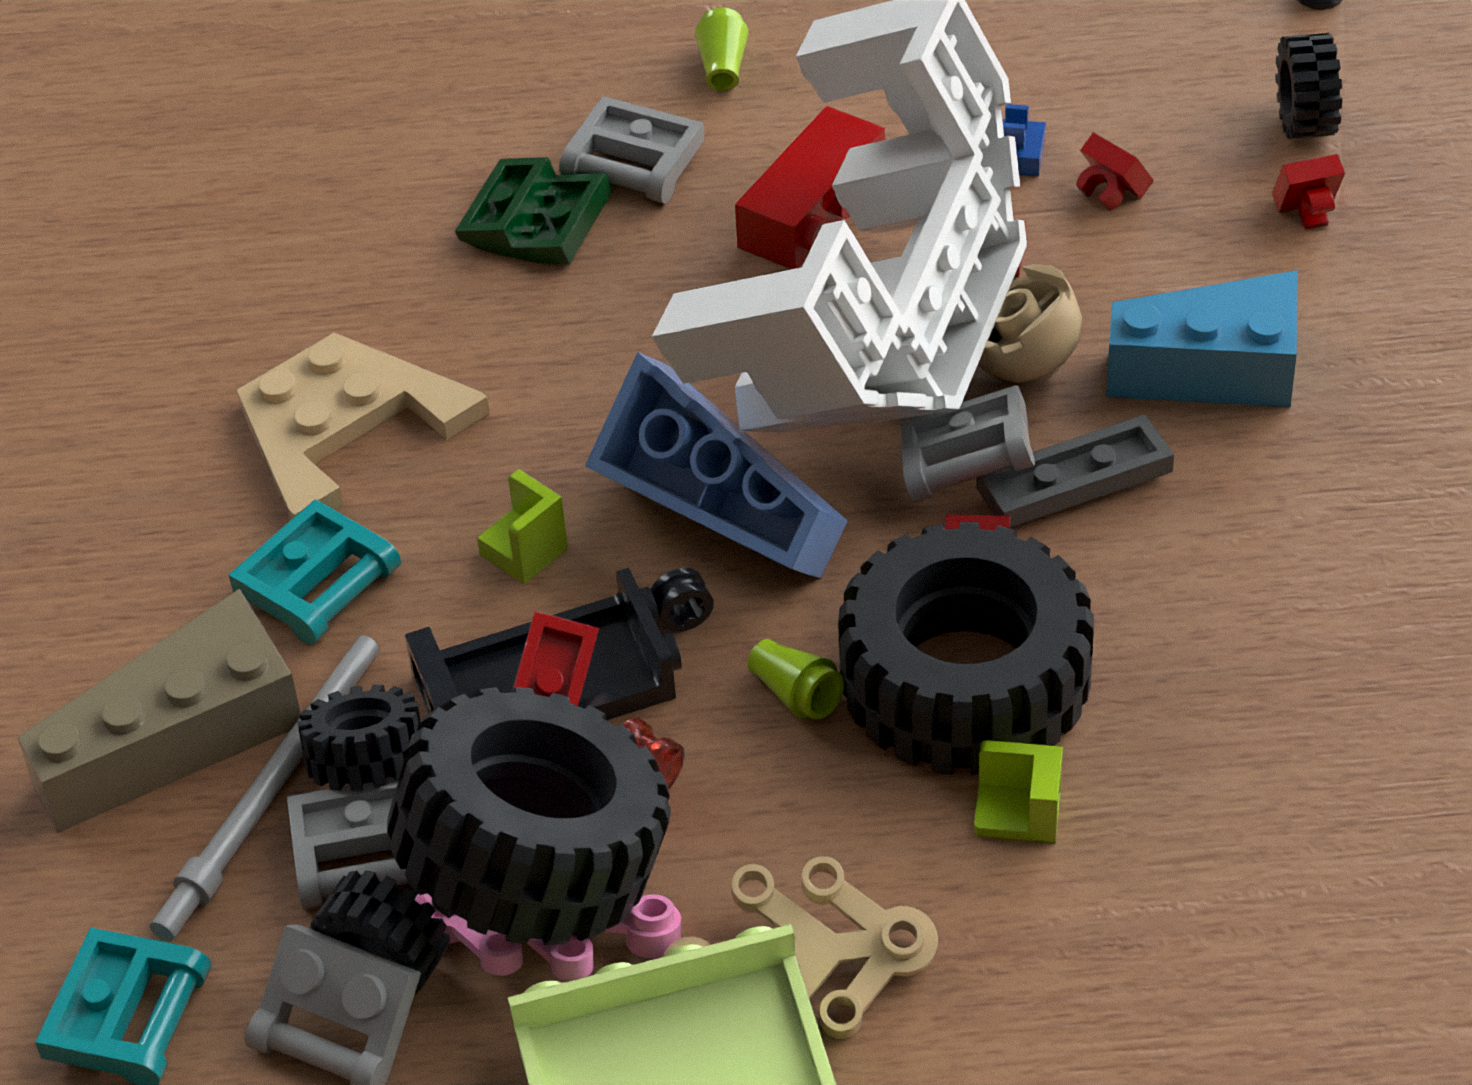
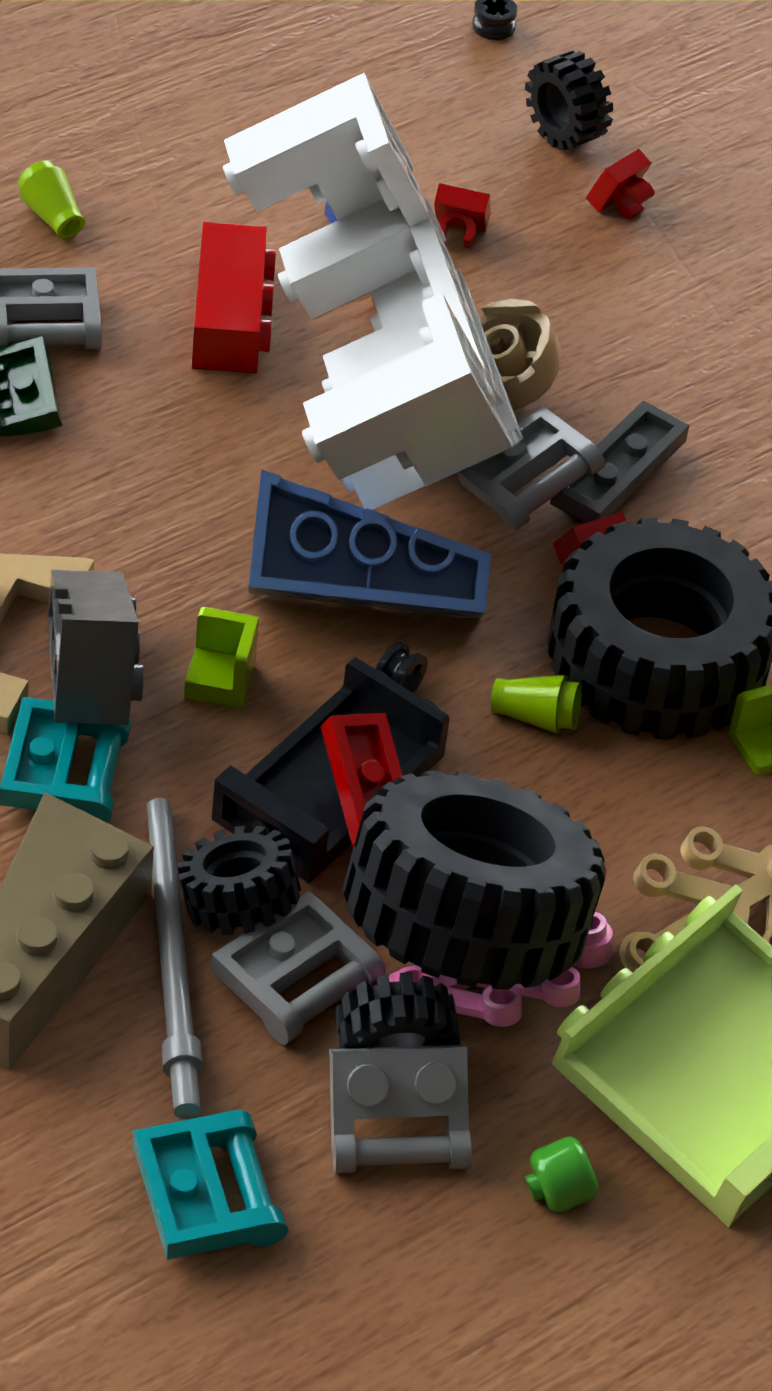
camera: 40 degrees left, 0 degrees up
dark azure wedge [1106,270,1298,407] -> none
none -> dark grey wedge [47,570,144,725]

